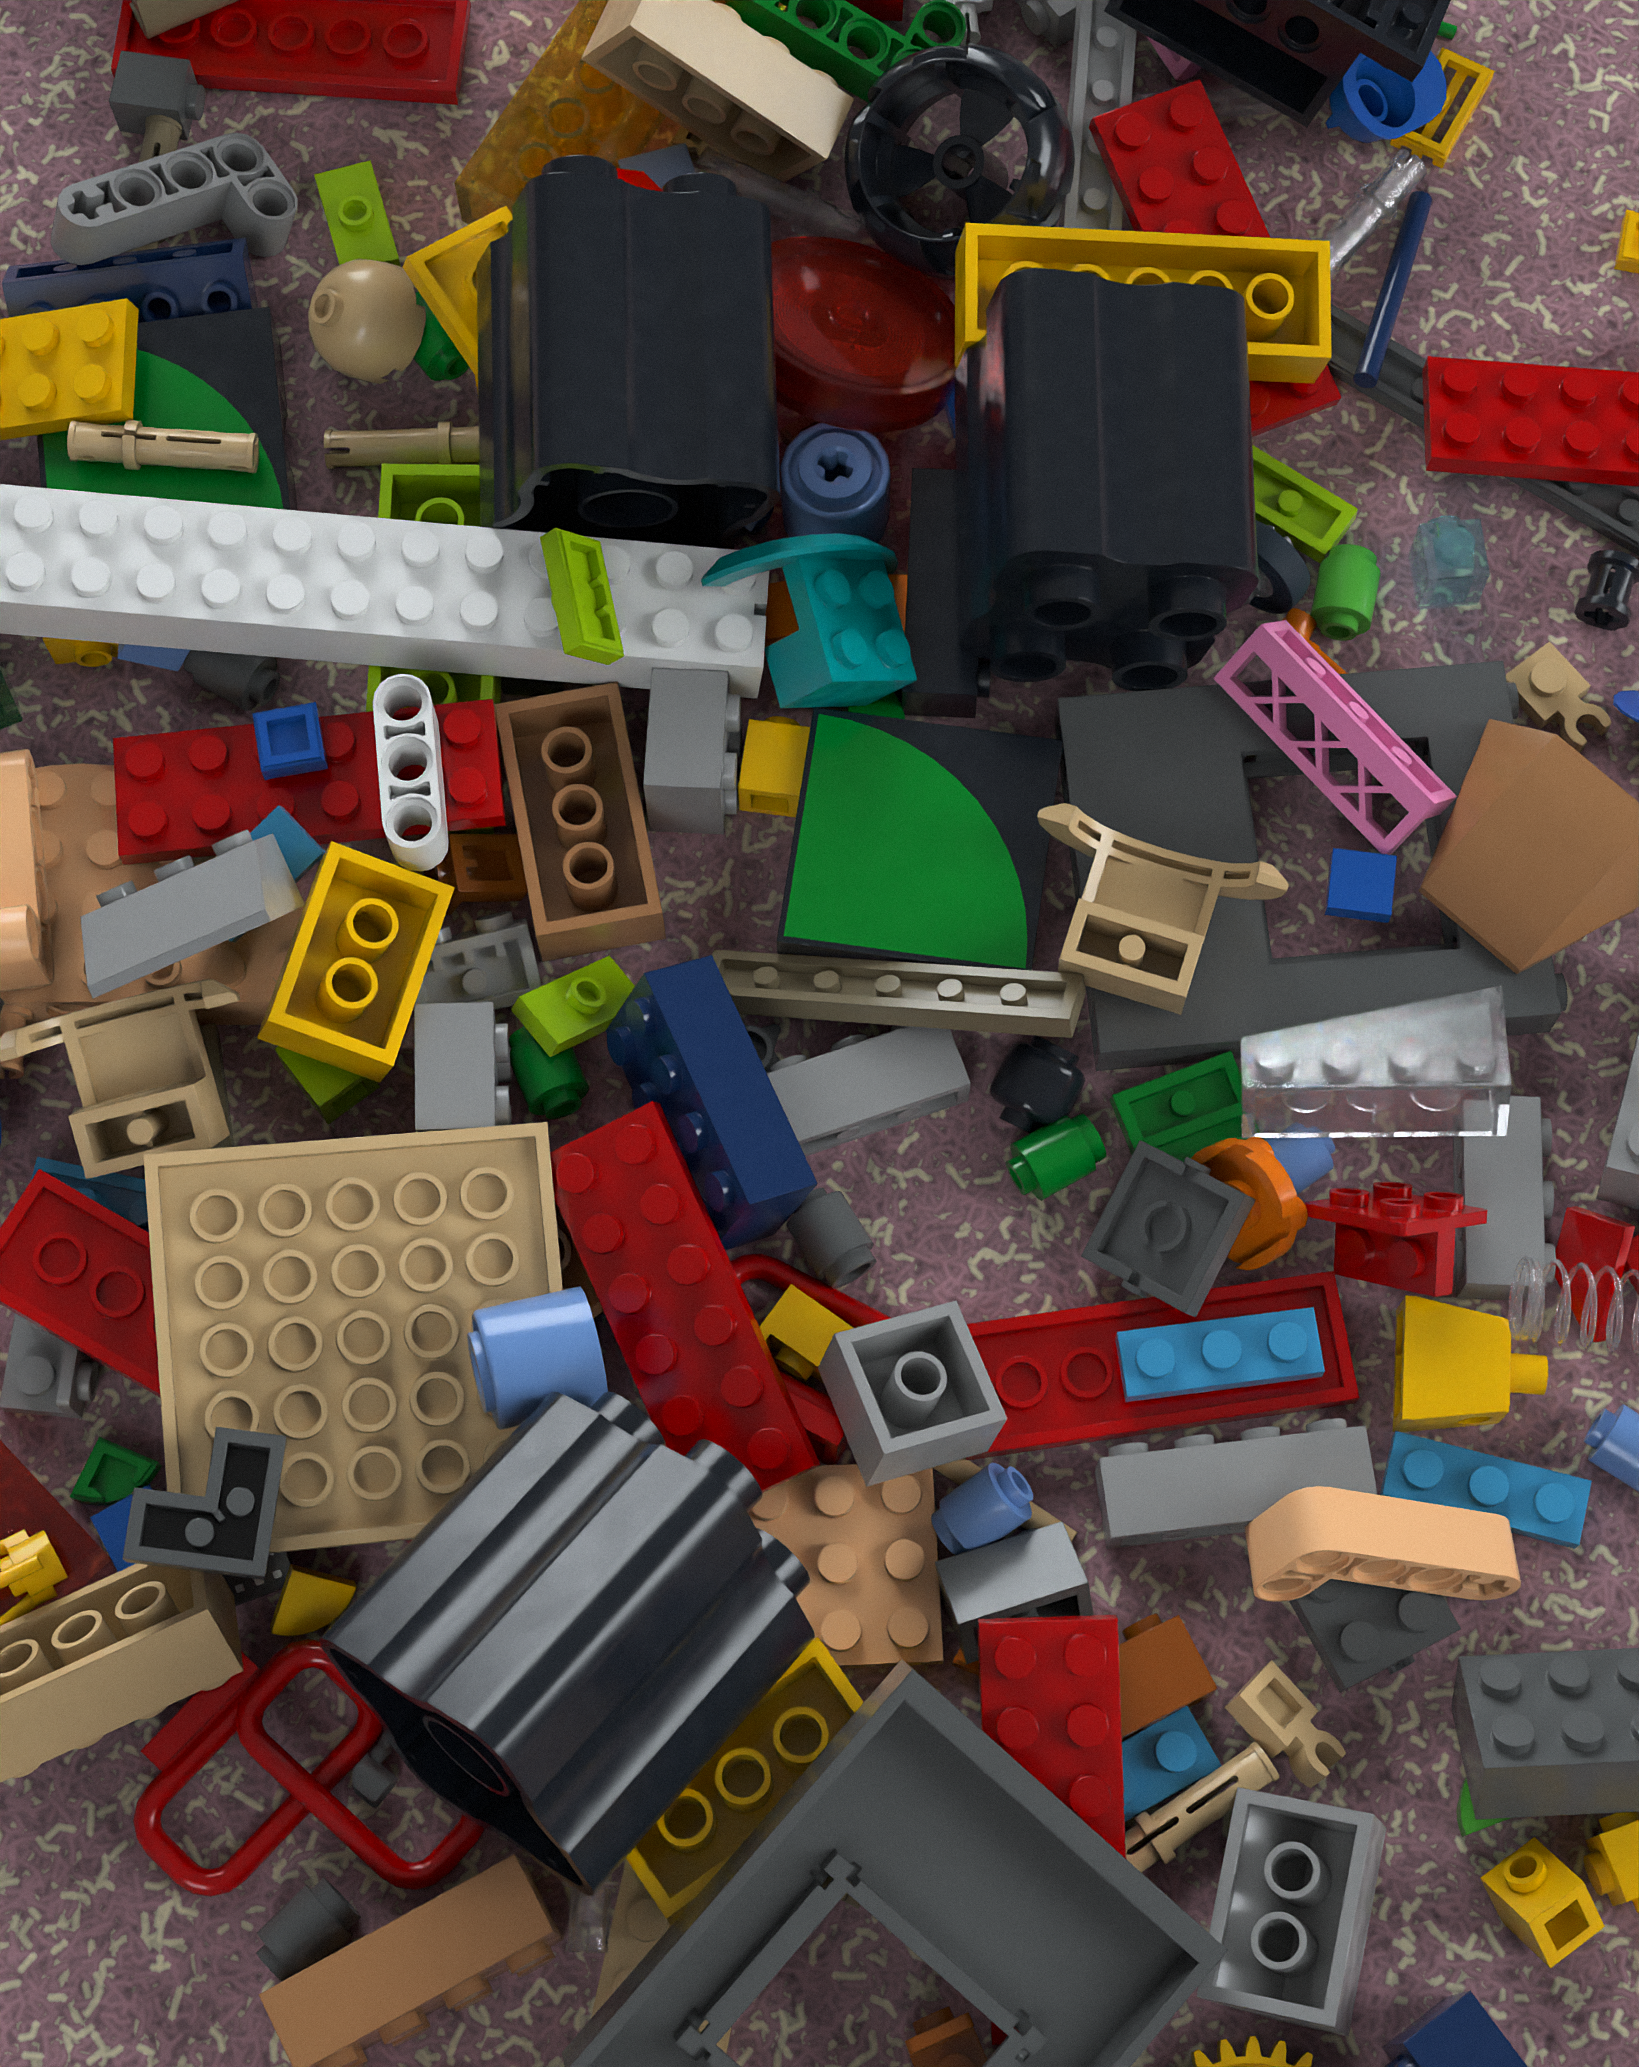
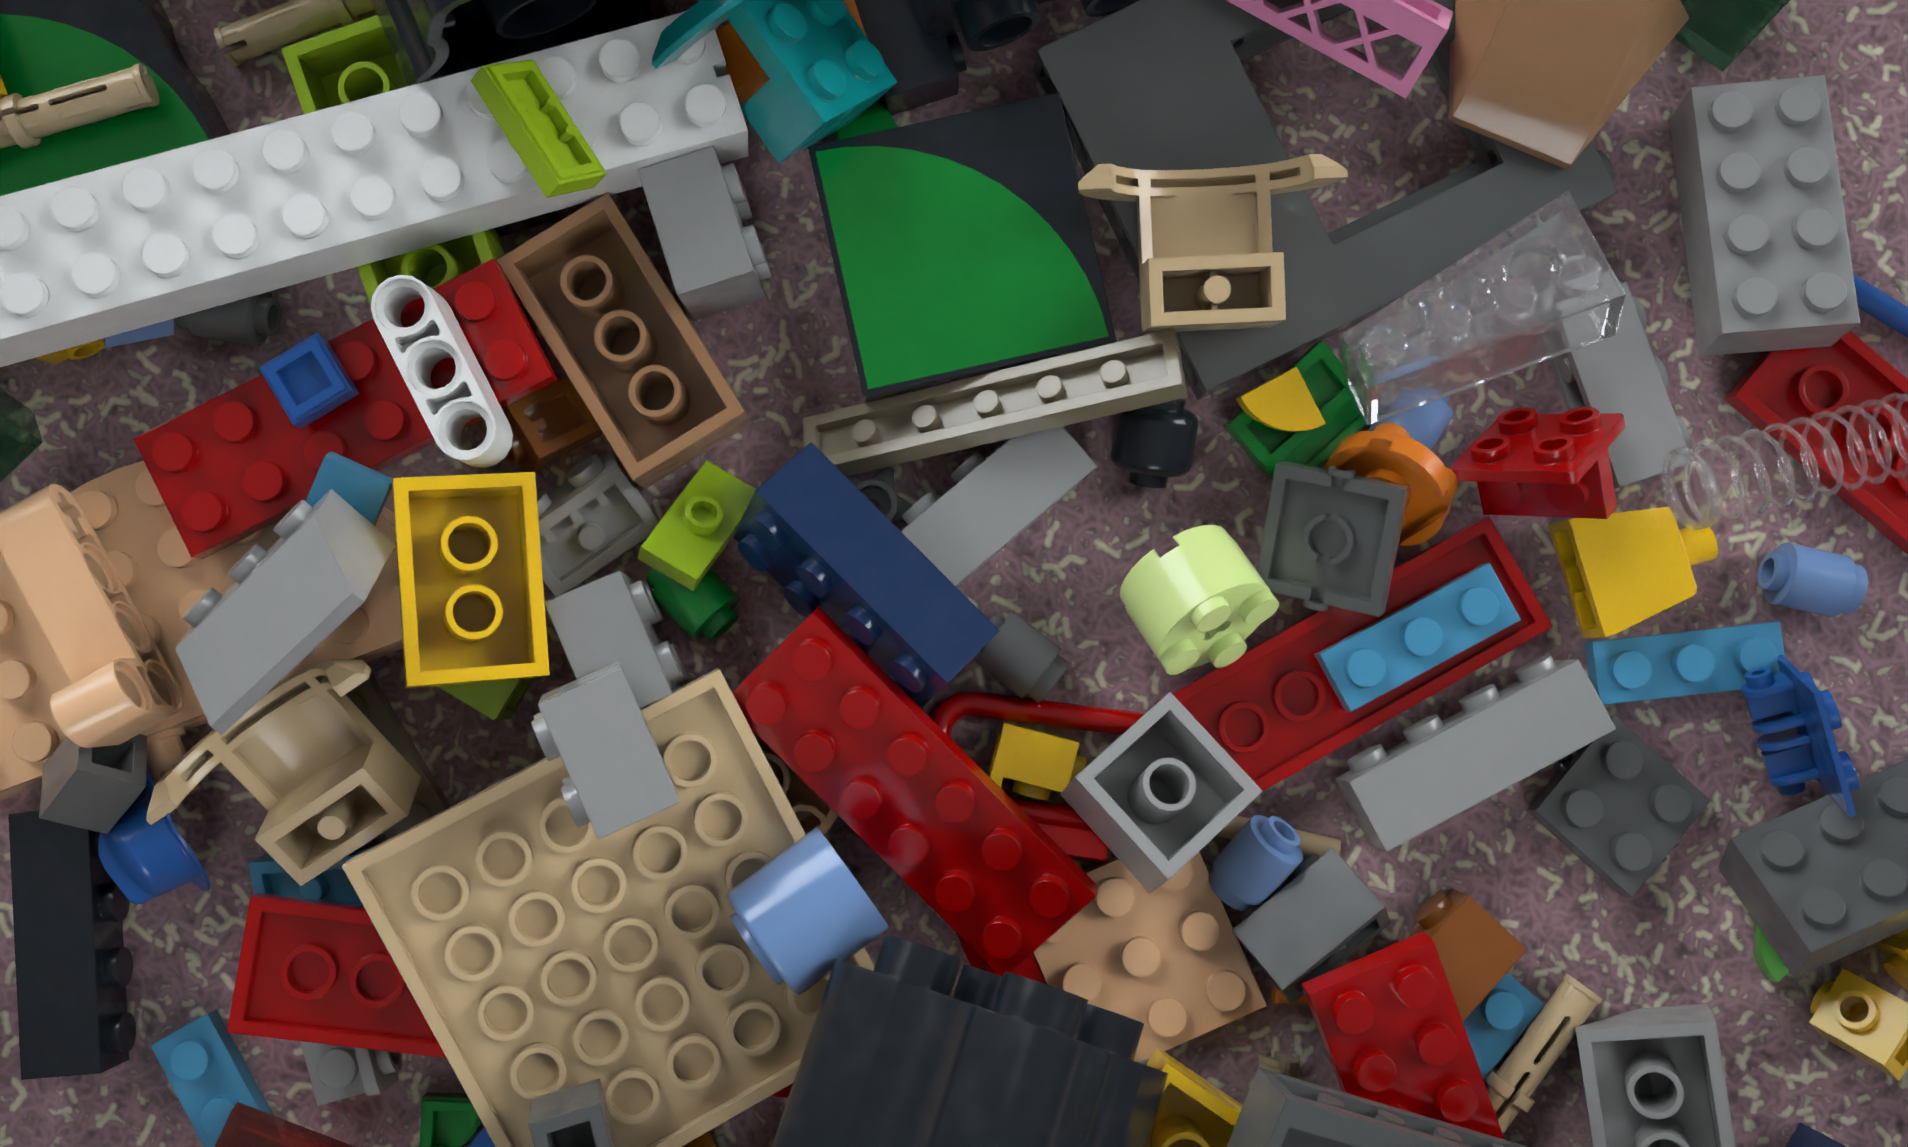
camera: 30 degrees left, 15 degrees up
yellow brick [738,716,810,818] -> none
green brick [1006,1113,1107,1201] -> none
tan plate [1225,1660,1346,1788] -> none
light nougat beam [1245,1486,1521,1602] -> none
blue tile [1324,848,1397,923] -> none
red tile [1555,1206,1635,1343] -> none
none -> light grey brick [531,661,681,840]
none -> yellowish green brick [1120,525,1279,675]
none -> yellow tile [1235,367,1326,432]
none -> blue hinge [1741,655,1860,817]

